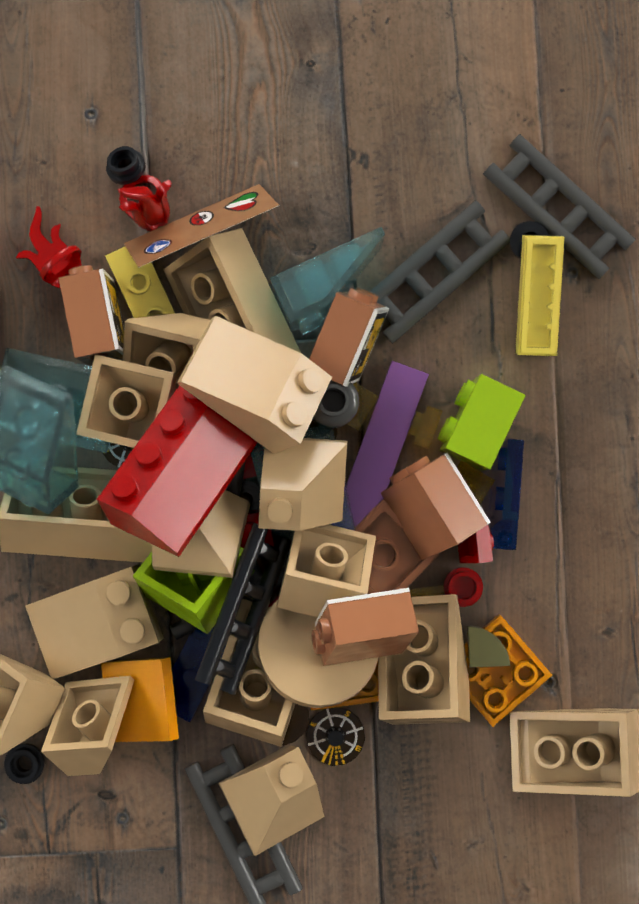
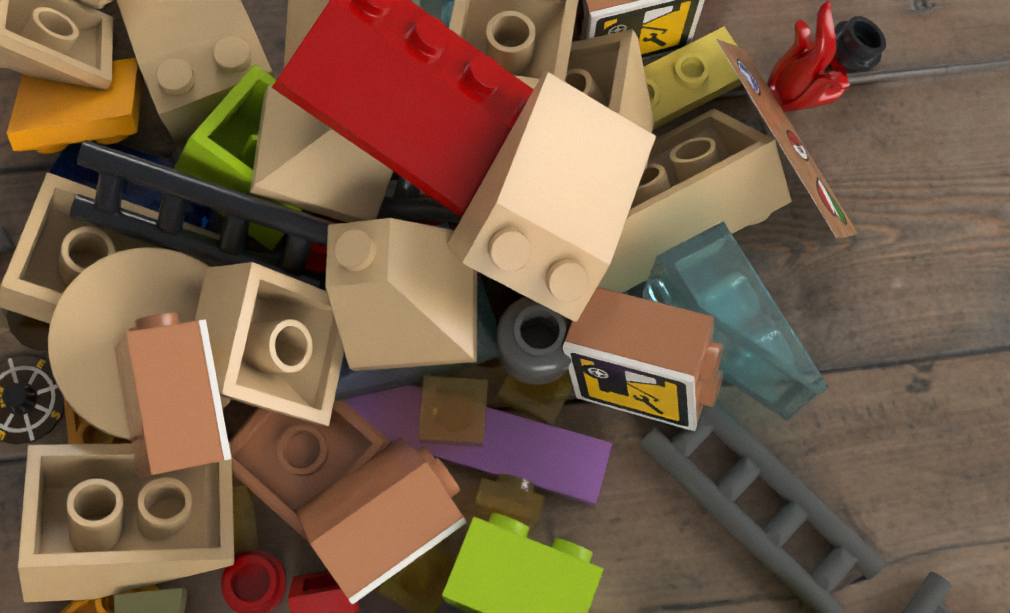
camera: 80 degrees right, 15 degrees down
none -> clear yellow plate [419,376,488,447]

